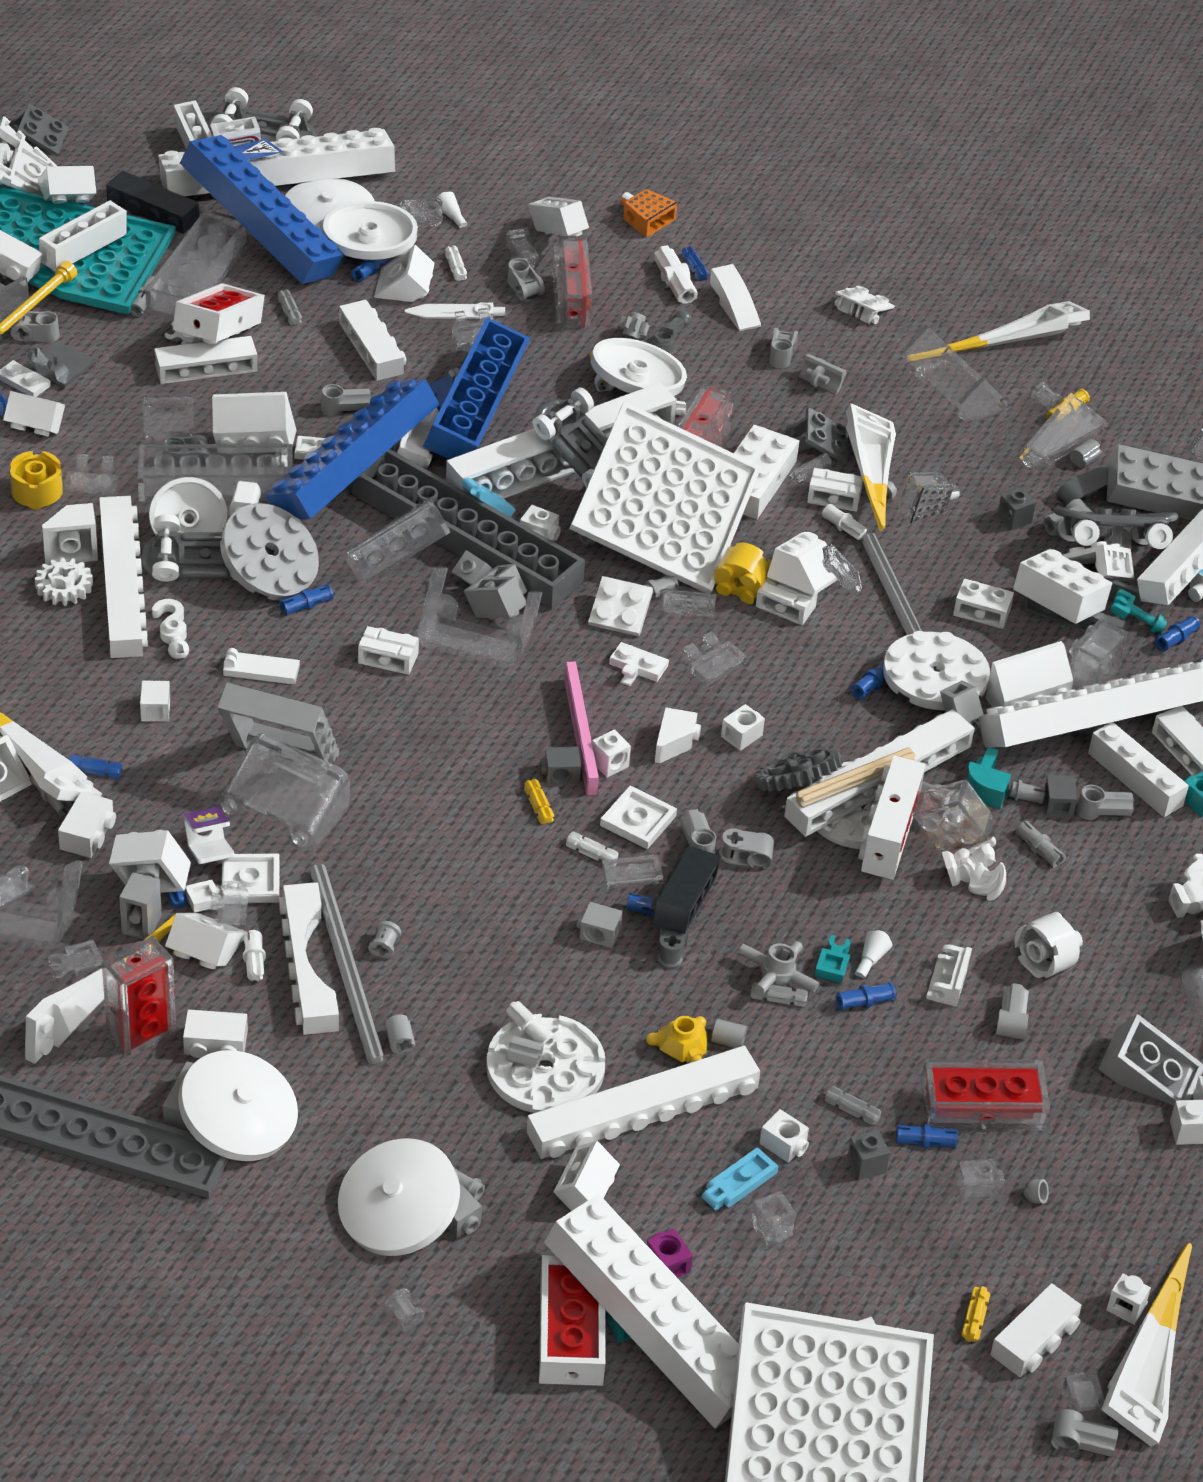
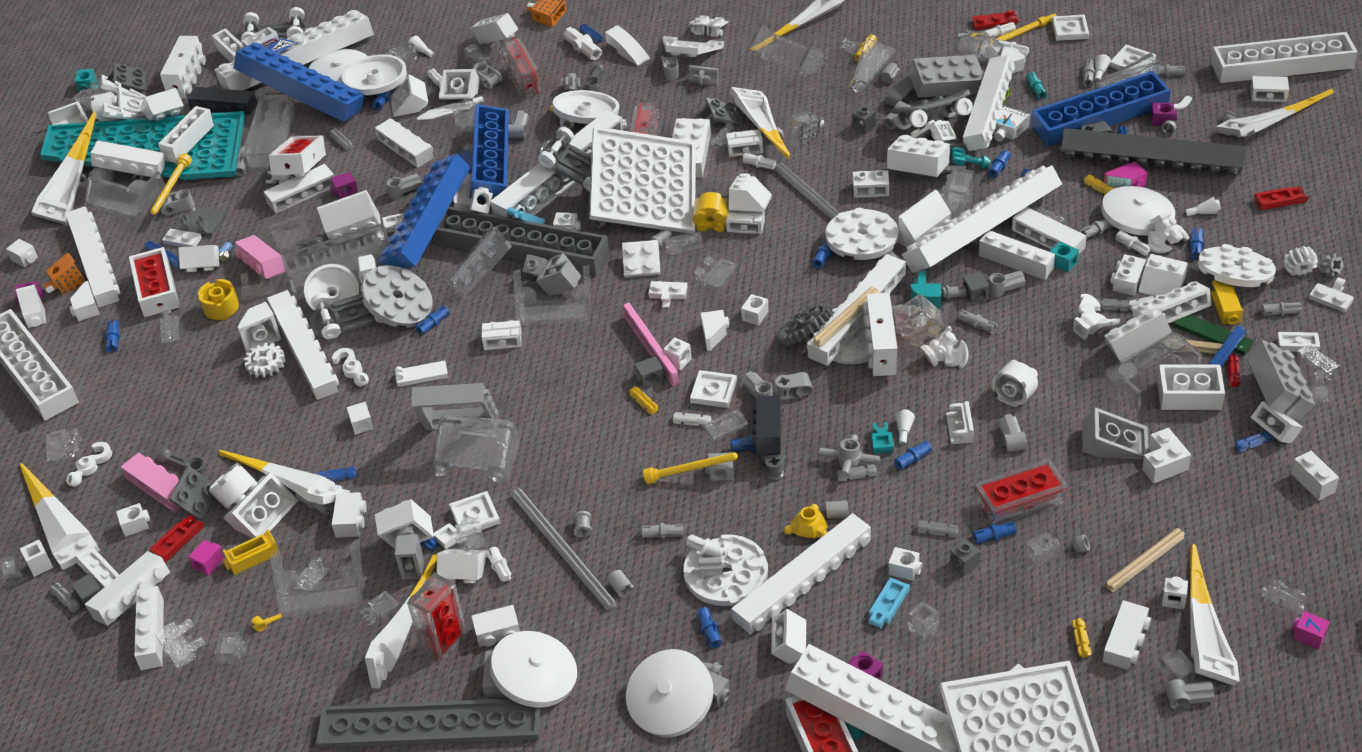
camera: 10 degrees left, 0 degrees up
white piece [183,807,234,864] -> none
white arch [279,882,339,1035] -> none
clear plate [822,543,862,593] -> none
light grey brick [940,680,983,724] -> none
none -> white brick [160,36,206,99]
none -> arm [219,242,233,263]
none -> bright pink brick [235,235,285,279]
none -> magenta brick [330,171,358,199]
none -> white slope [439,69,480,99]
none -> white brick [469,187,493,214]
none -> light grey piece [508,110,529,139]
none -> light grey pin [642,523,684,539]
none -> yellow piece [643,452,738,485]
none -> white wing [663,36,724,57]
none -> blue pin [696,607,723,649]
none -> tan axle [1105,528,1185,592]

